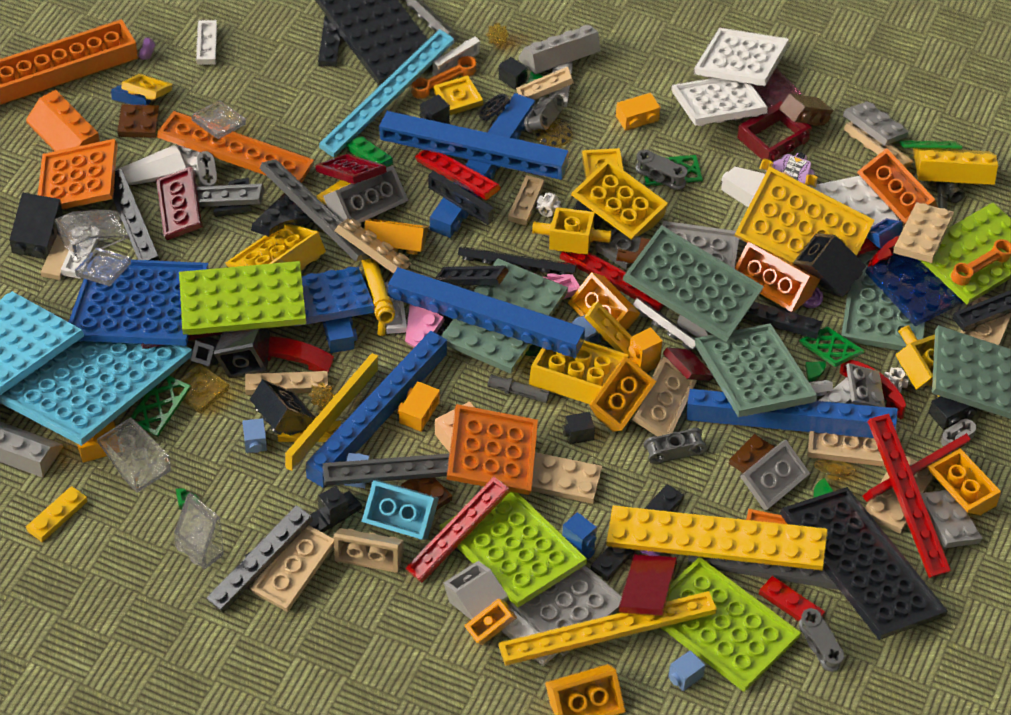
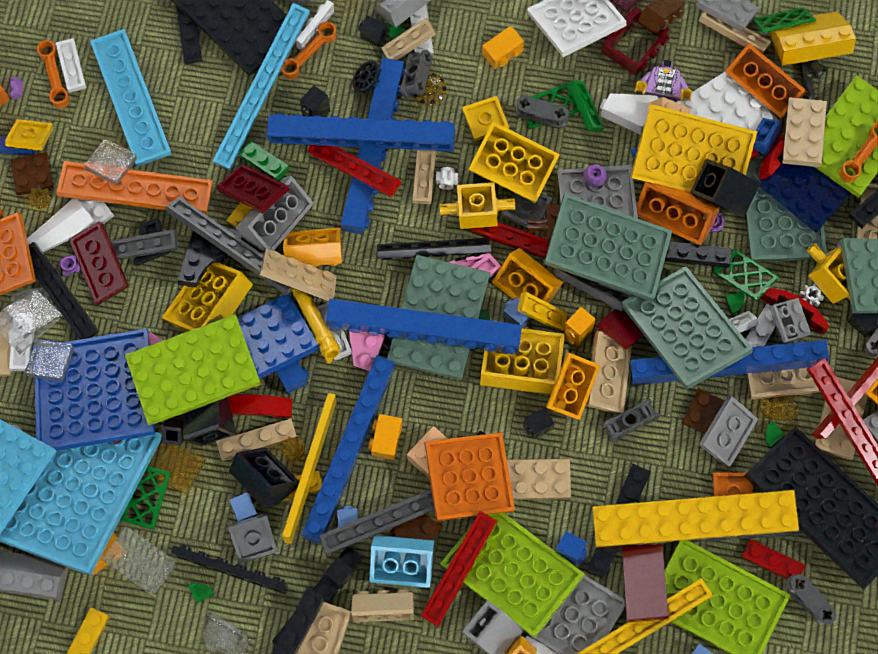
camera: 10 degrees left, 20 degrees up
light grey beam [196,151,217,187] -> none
black plate [428,170,494,225] -> none
yellow plate [434,75,483,115] -> none
black plate [435,265,509,286] -> none
dark grey pin [487,374,550,403] -> none
none -> clear yellow gear [27,185,52,210]
none -> orange piece [37,40,70,108]
none -> medium lavender plate [59,255,81,276]
none -> medium azure plate [90,29,172,167]
none -> black plate [171,544,288,595]
none -> dark grey plate [228,513,278,564]
none -> green plate [568,80,604,132]
none -> medium lavender plate [583,164,607,187]

